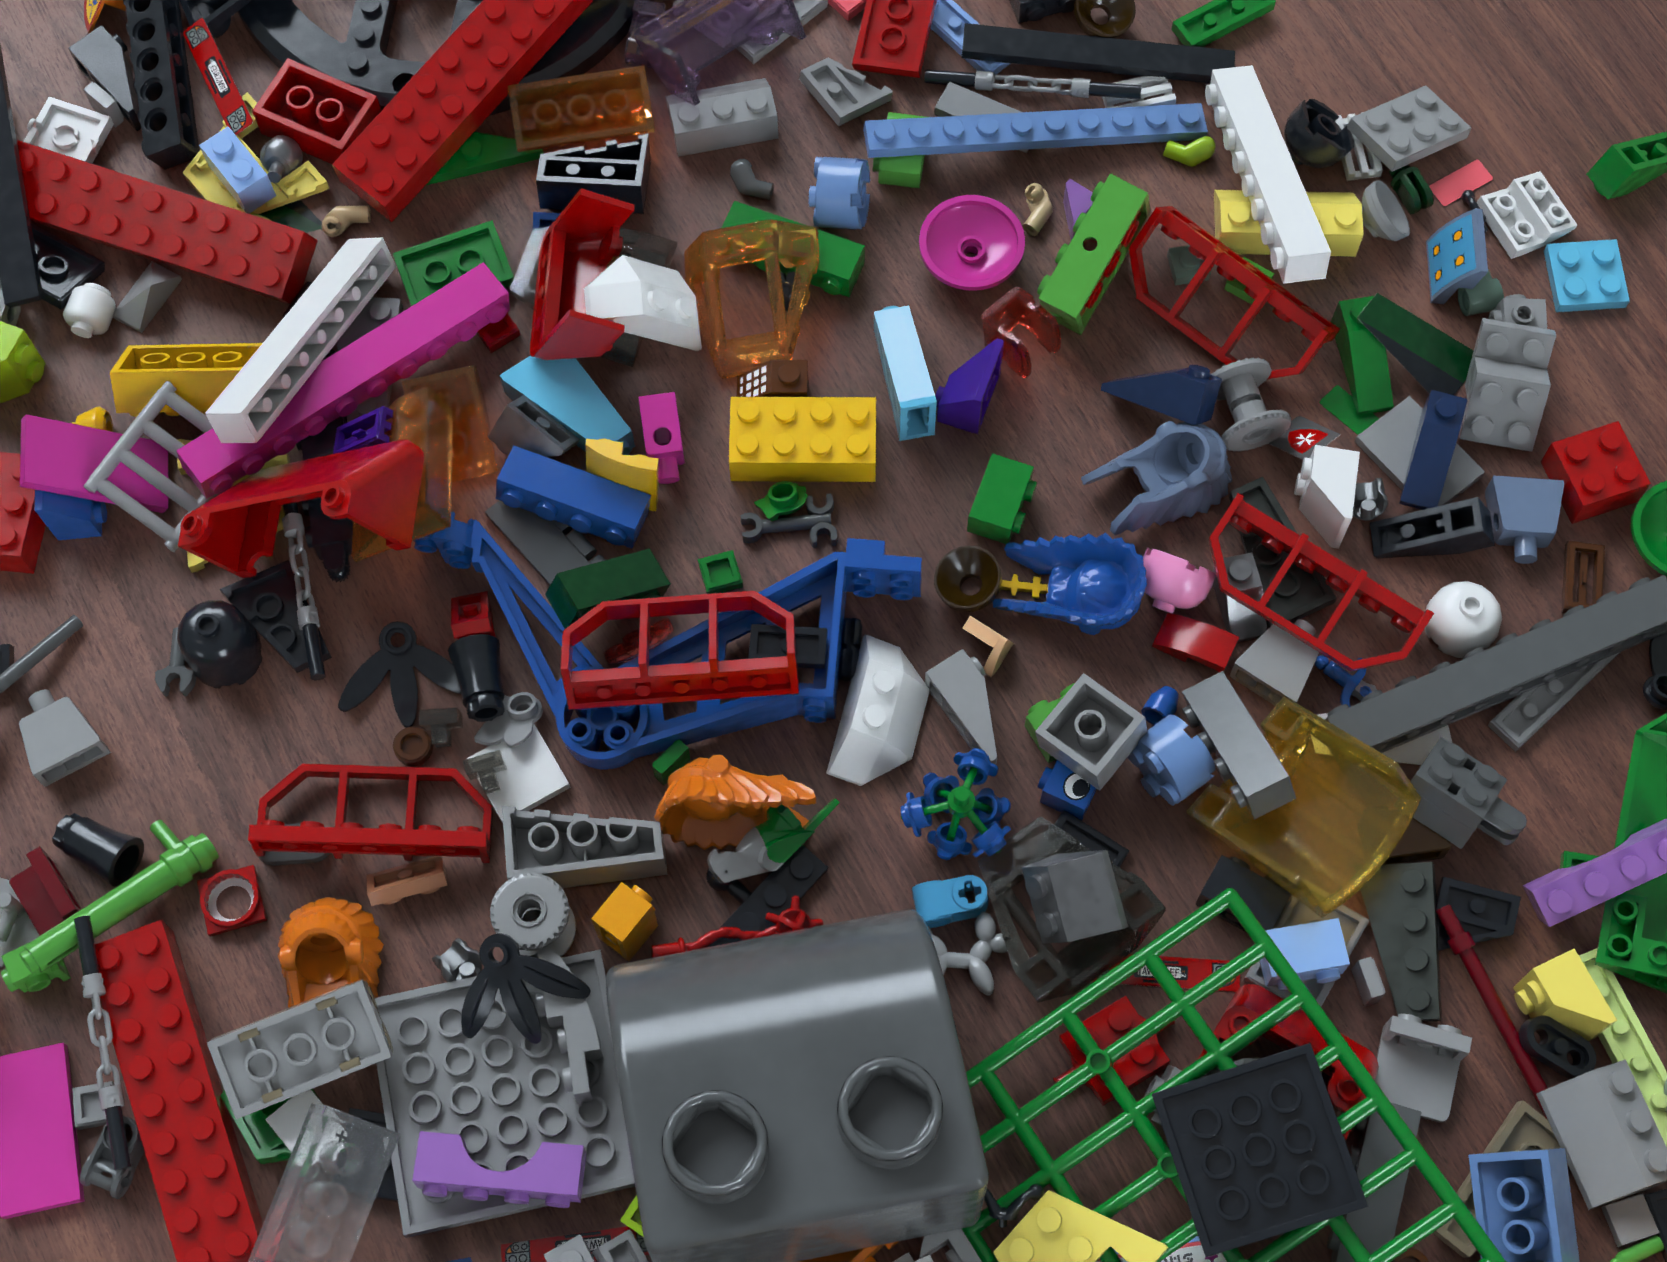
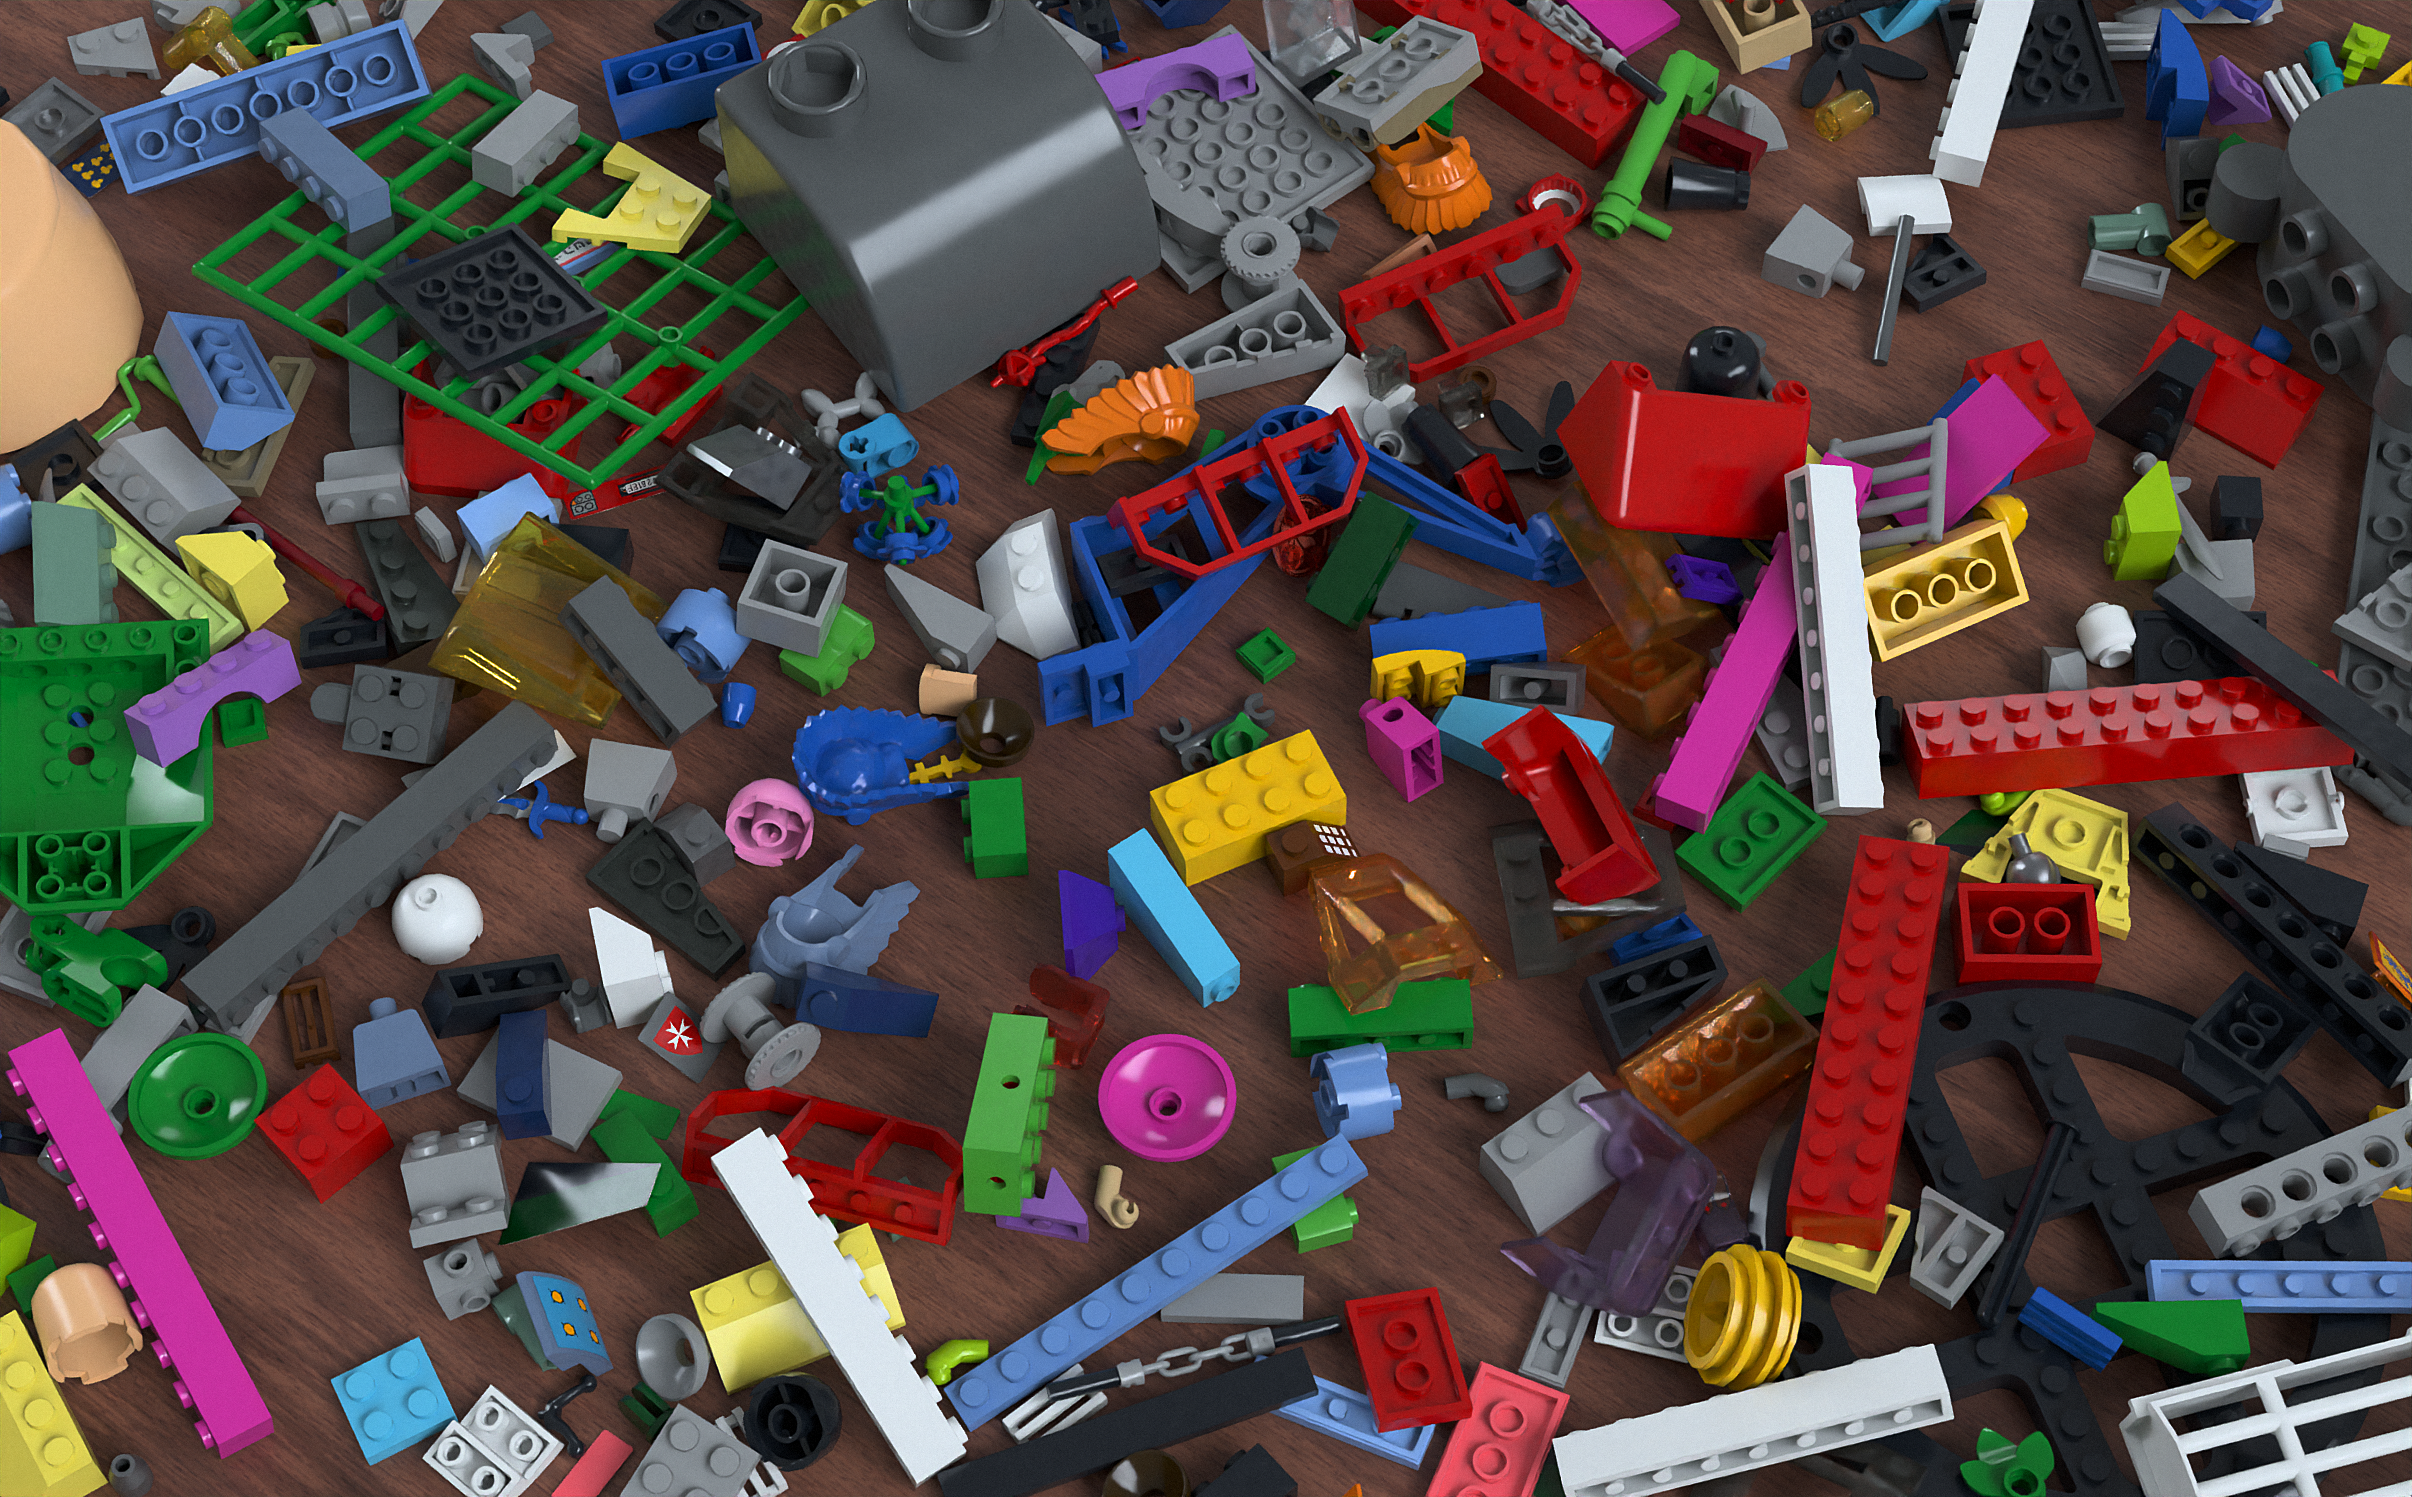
camera: 155 degrees right, 10 degrees down
sticker [183,18,253,135] -> none
light blue brick [199,126,276,214] -> none
black plant [461,933,591,1044] -> none
white wedge [584,255,702,351] -> none
light orange brick [591,882,658,961] -> none
light grey wing [799,57,893,126] -> none
black piece [984,1184,1044,1228] -> none
red slope [1152,613,1239,672] -> none
red plate [1208,493,1434,672] -> none

